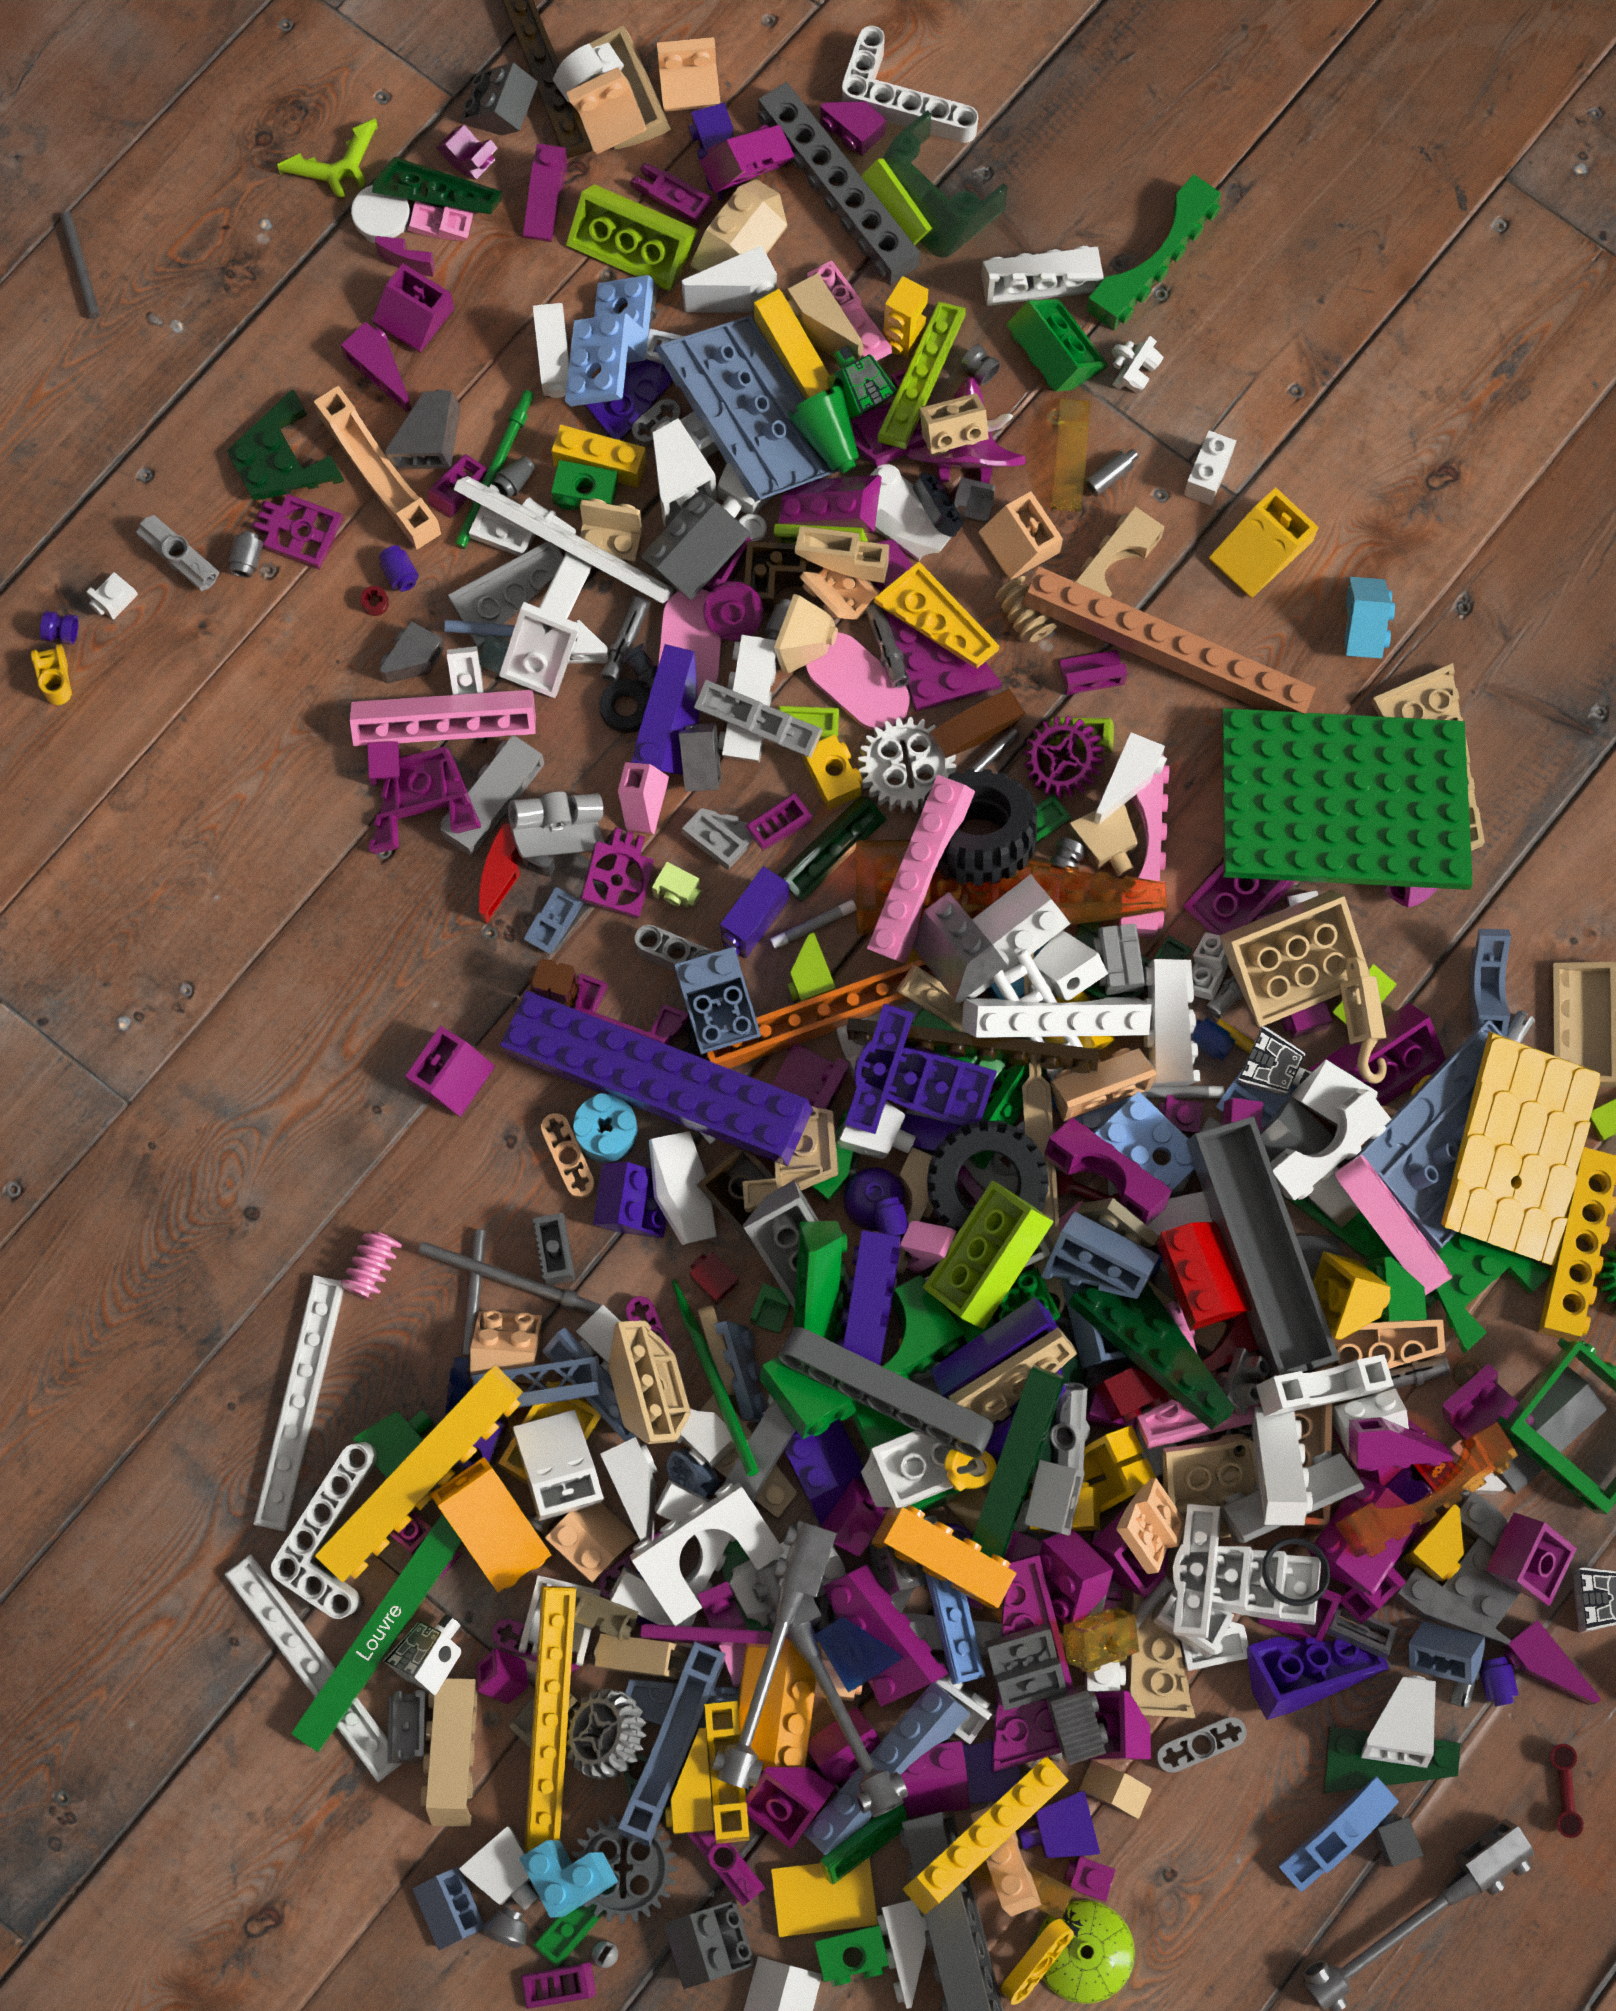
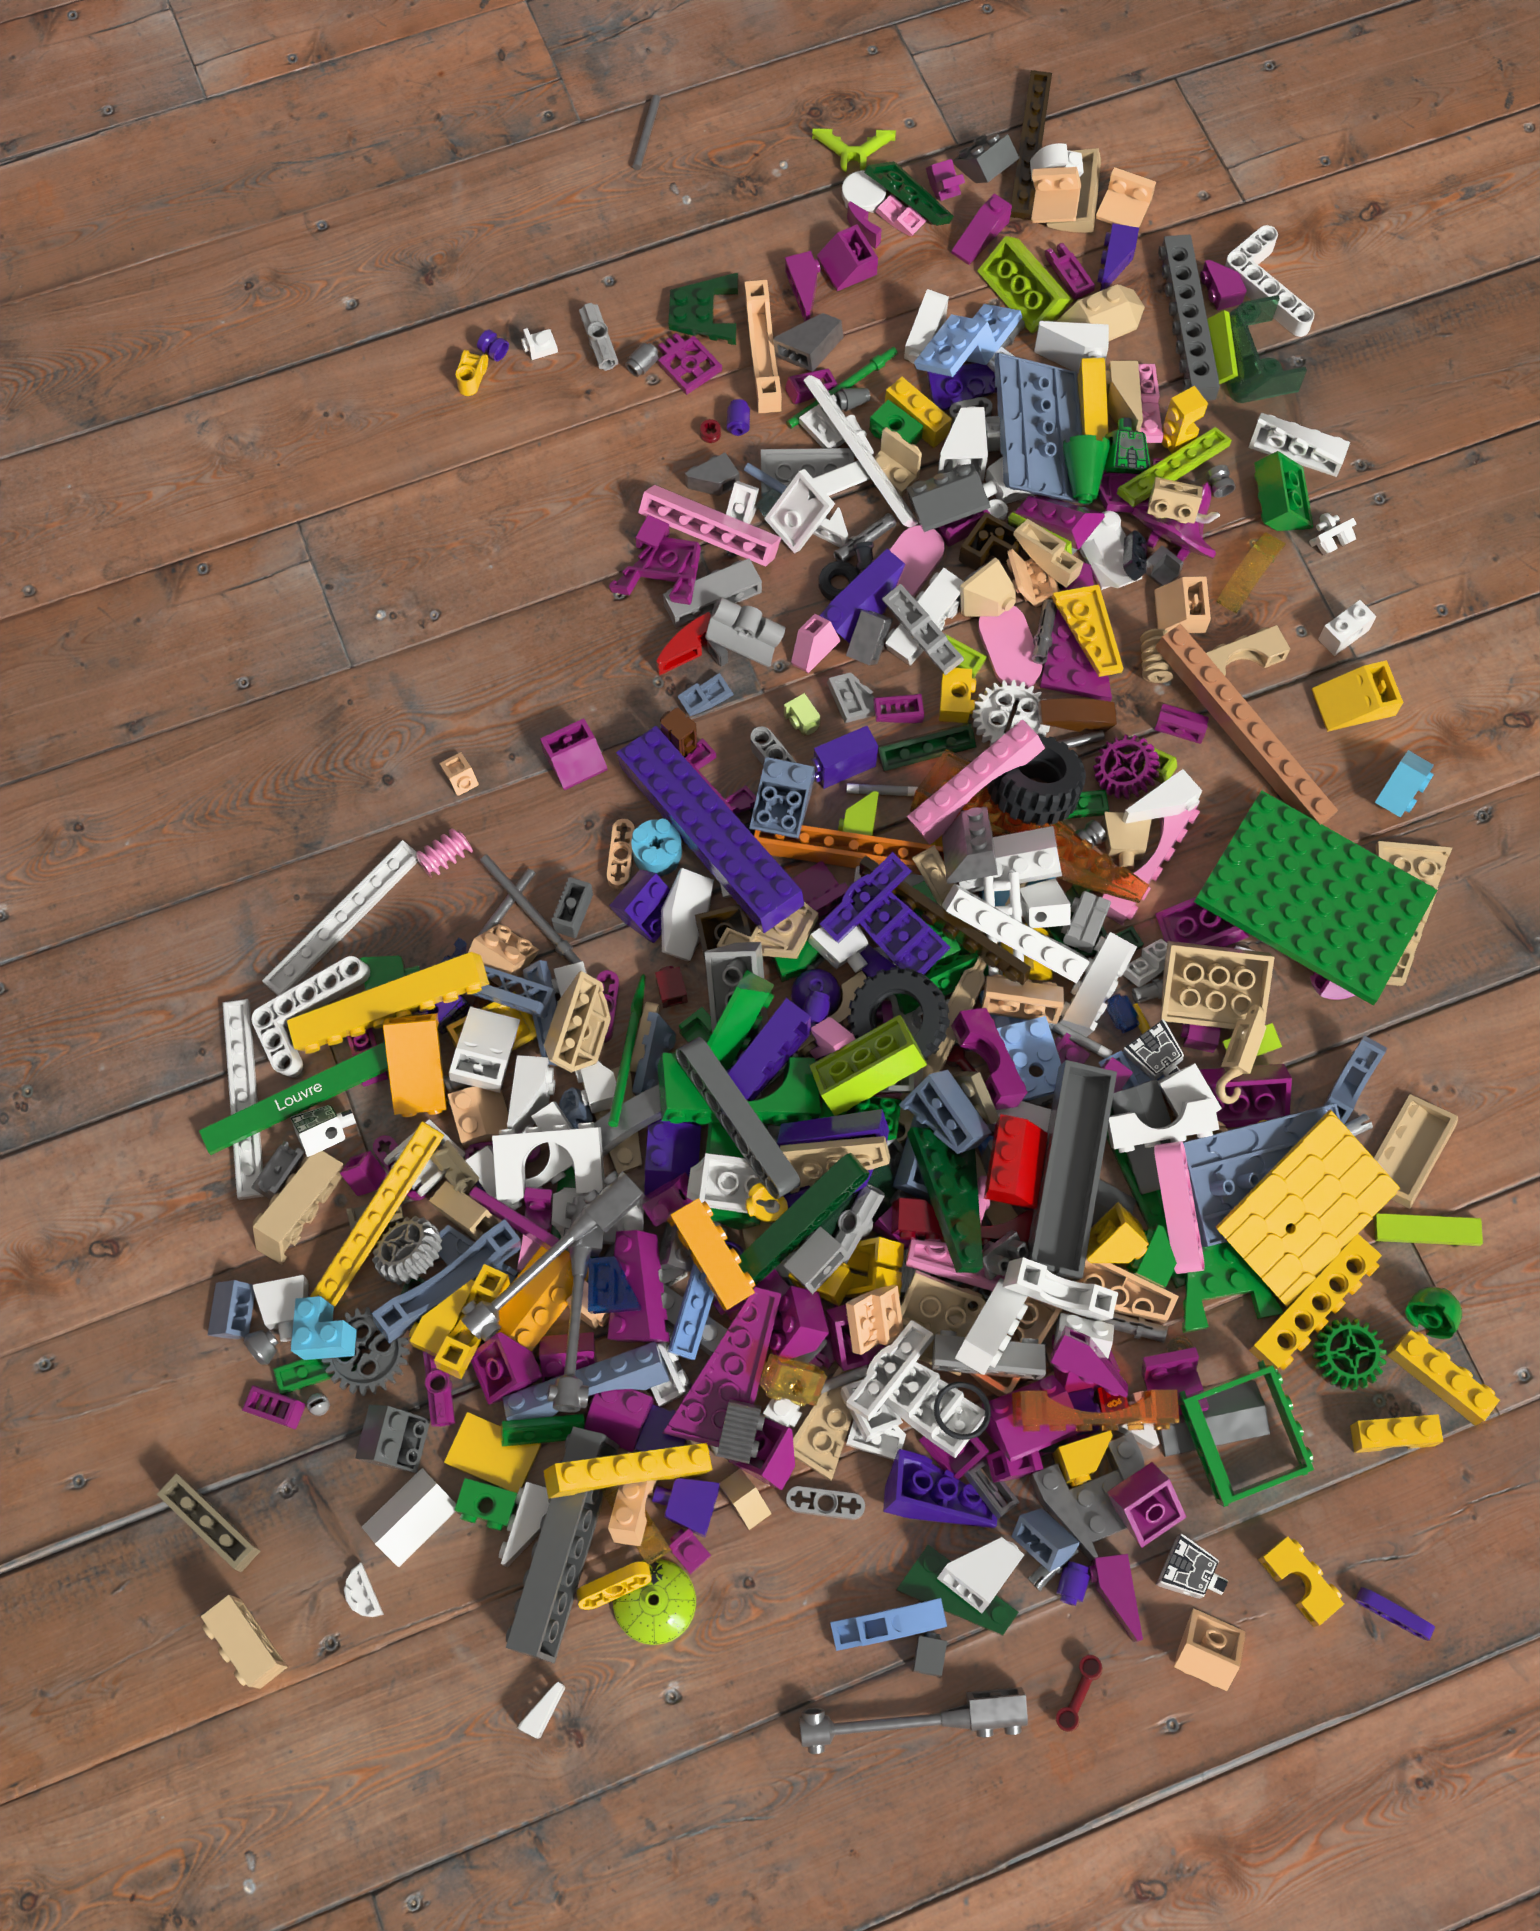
camera: 30 degrees right, 5 degrees down
magenta piece [579,827,654,919] -> none
magenta wedge [700,125,795,193] -> none
magenta tile [703,581,763,641] -> none
dark grey slope [985,1623,1067,1711] -> none
flat silver cylinder [1084,449,1139,497] -> none
green arch [1086,174,1221,330] -> none
none -> light nougat bracket [439,752,478,795]

